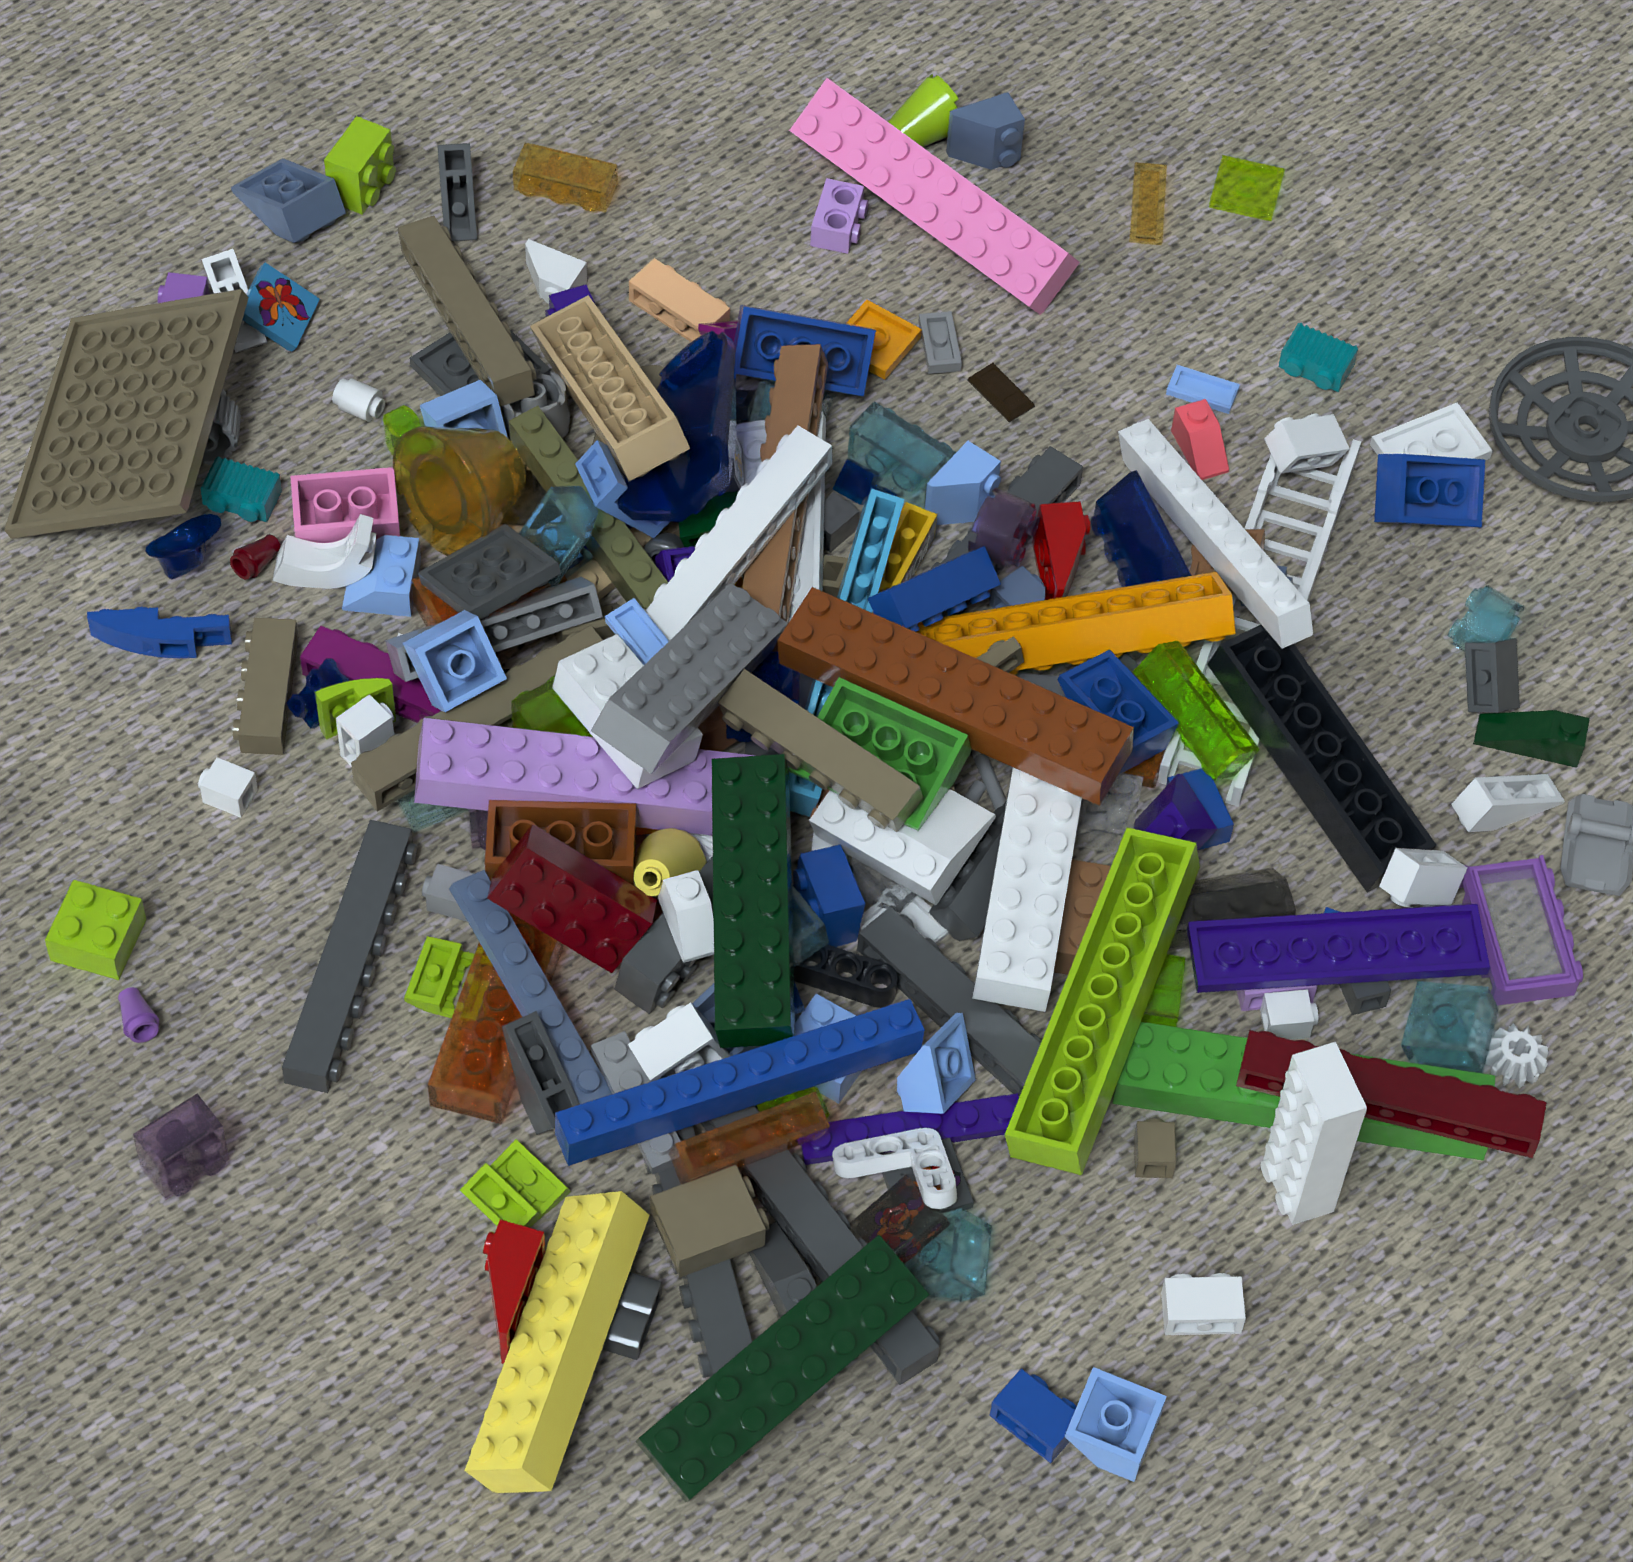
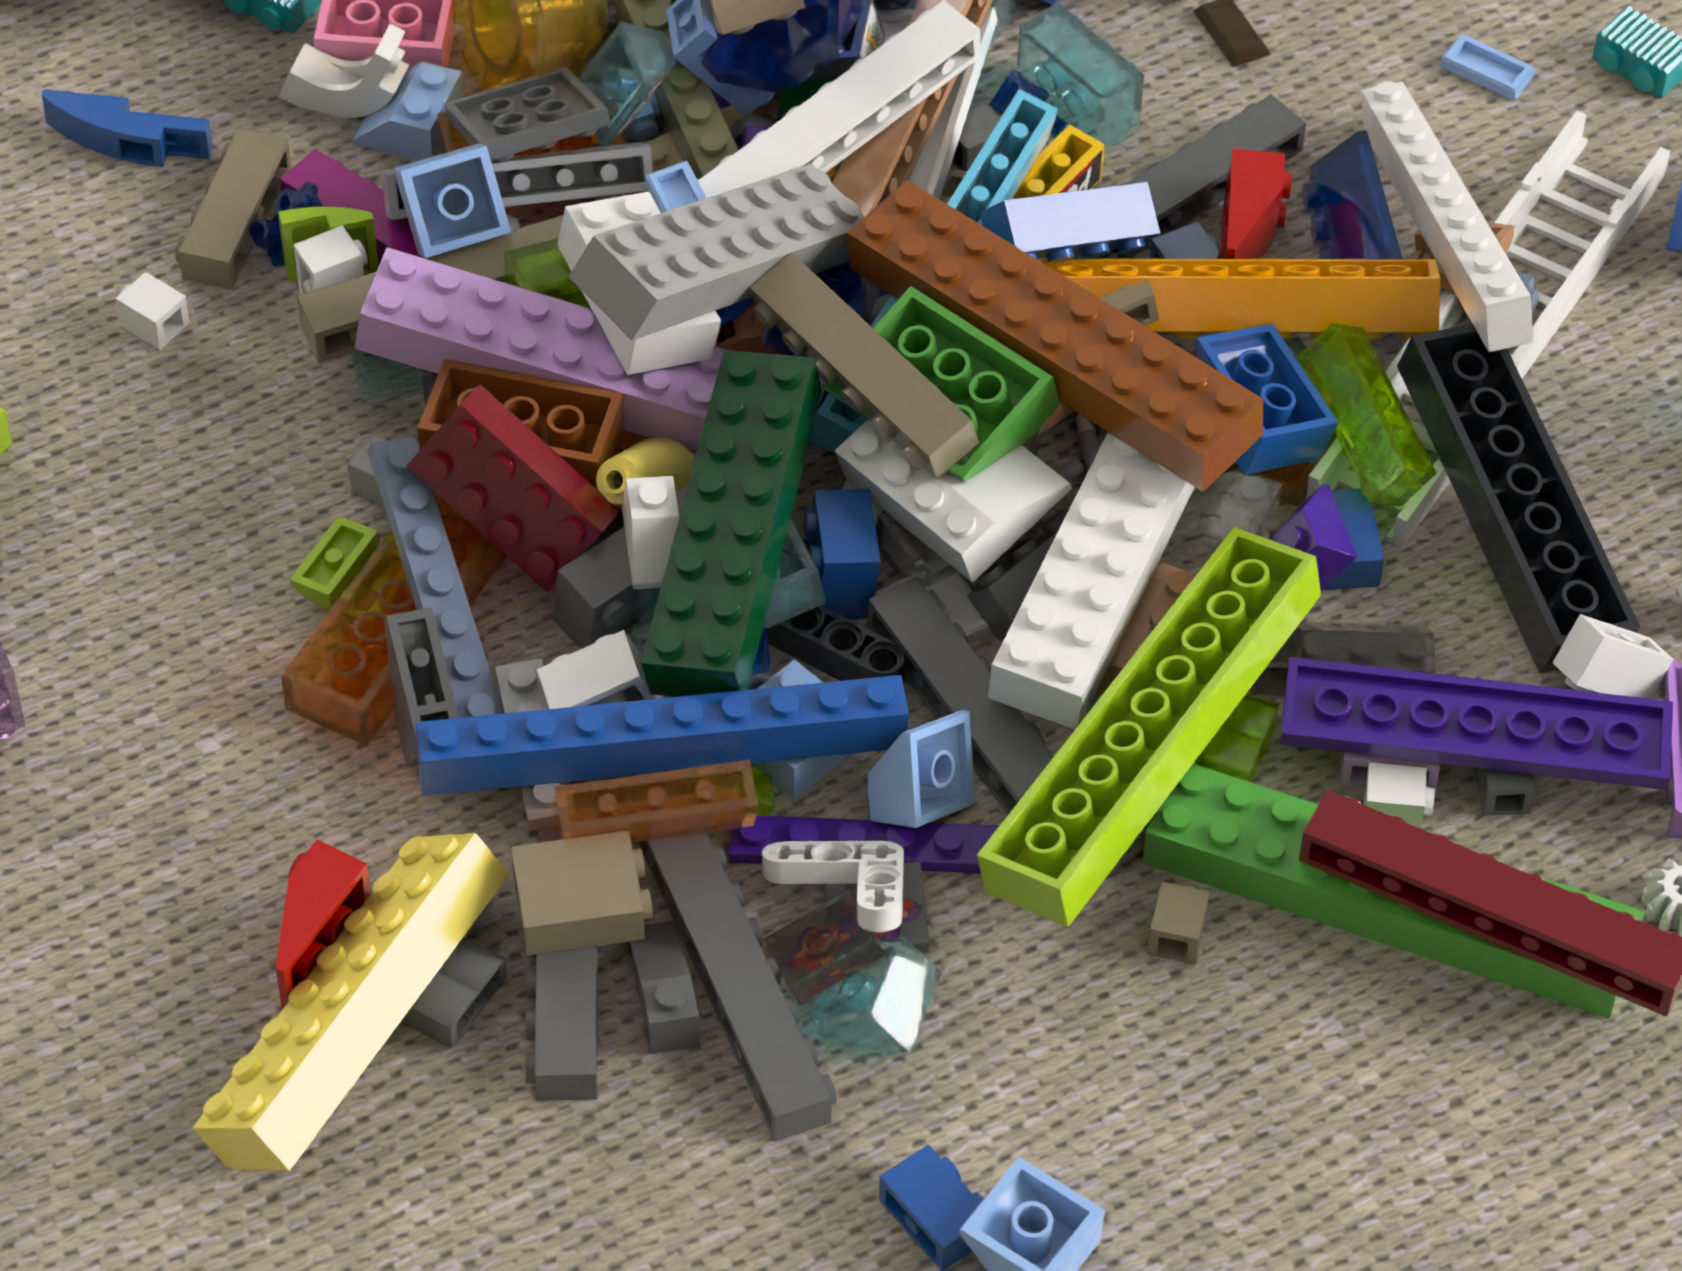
camera: 15 degrees right, 5 degrees down
clear blue piece [145,514,222,579] -> none
dark red cone [230,534,281,580] -> none
dark grey brick [282,820,418,1093] -> none
lime slope [460,1139,571,1228] -> none
dark green brick [635,1235,930,1502] -> none
light blue slope [925,441,1001,525] -> none
clear purple brick [968,488,1040,568] -> none
white brick [1161,1273,1246,1335] -> none
coral slope [1171,399,1229,480] -> none
white brick [1261,1042,1367,1225] -> none
white brick [1264,413,1350,474] -> none
clear light blue brick [1401,981,1499,1074] -> none

